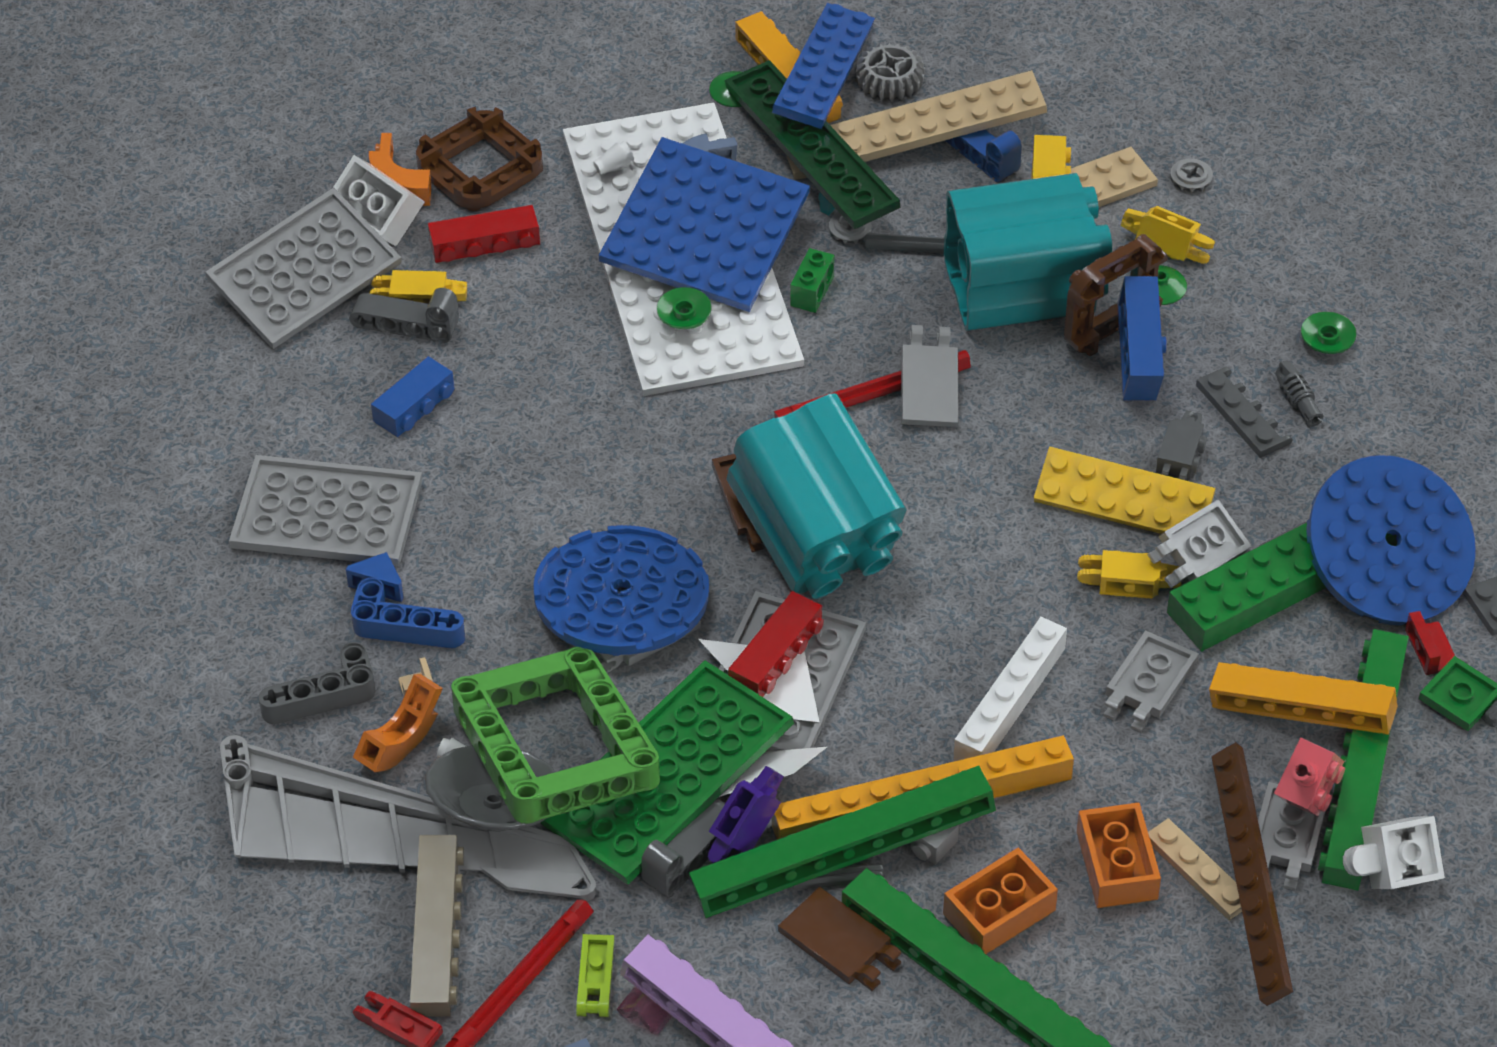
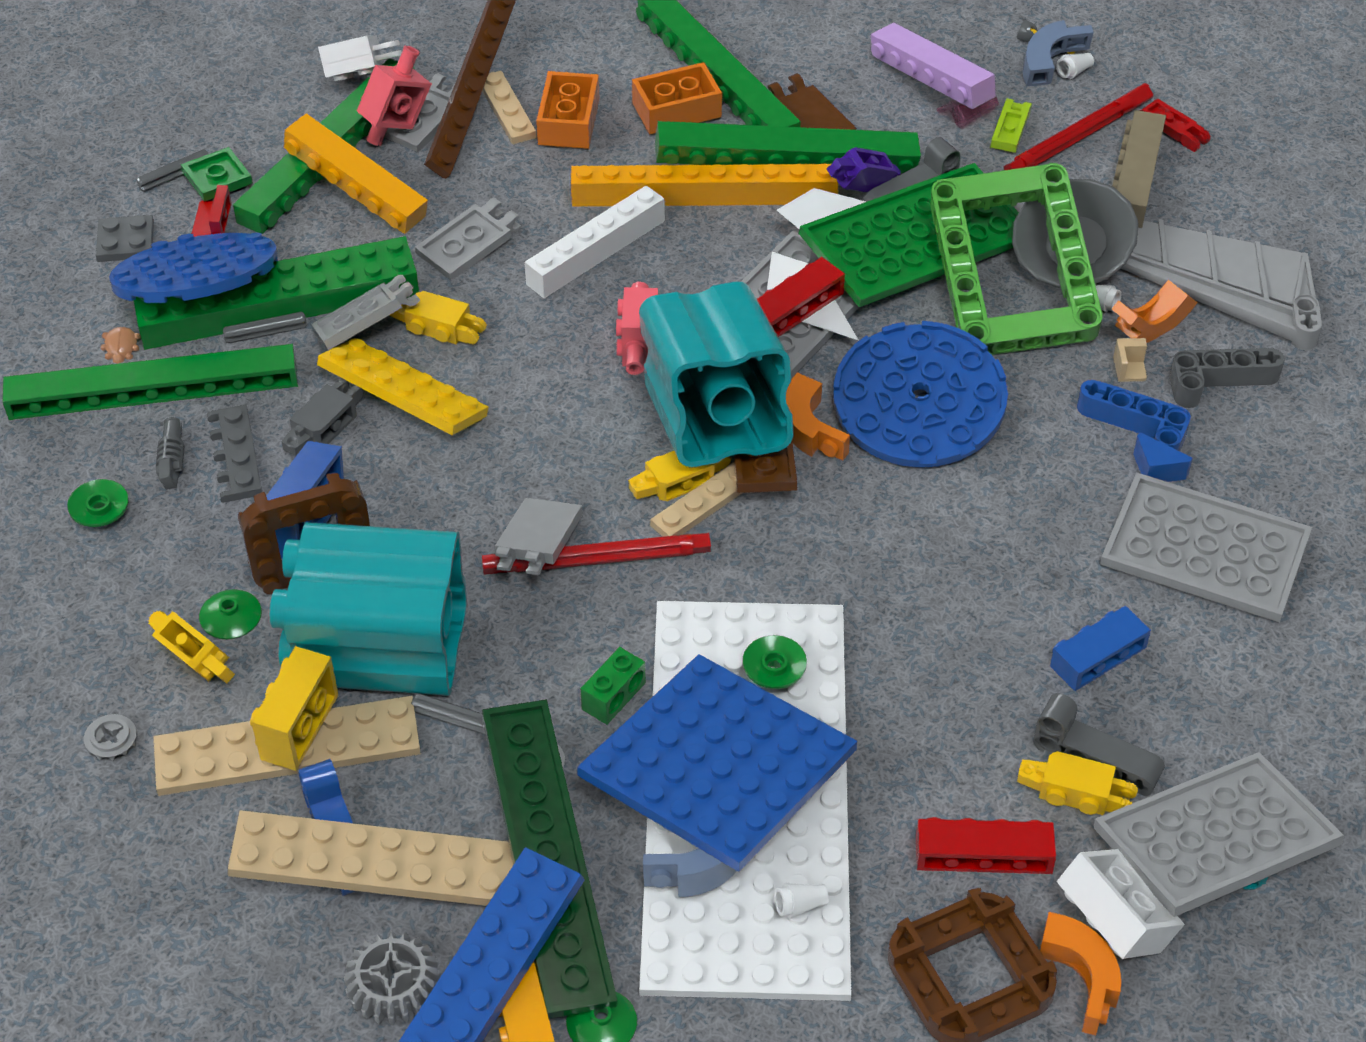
camera: 165 degrees left, 0 degrees up
none -> green brick [2,344,298,420]
none -> coral brick [616,282,658,375]
none -> orange arch [786,372,850,461]

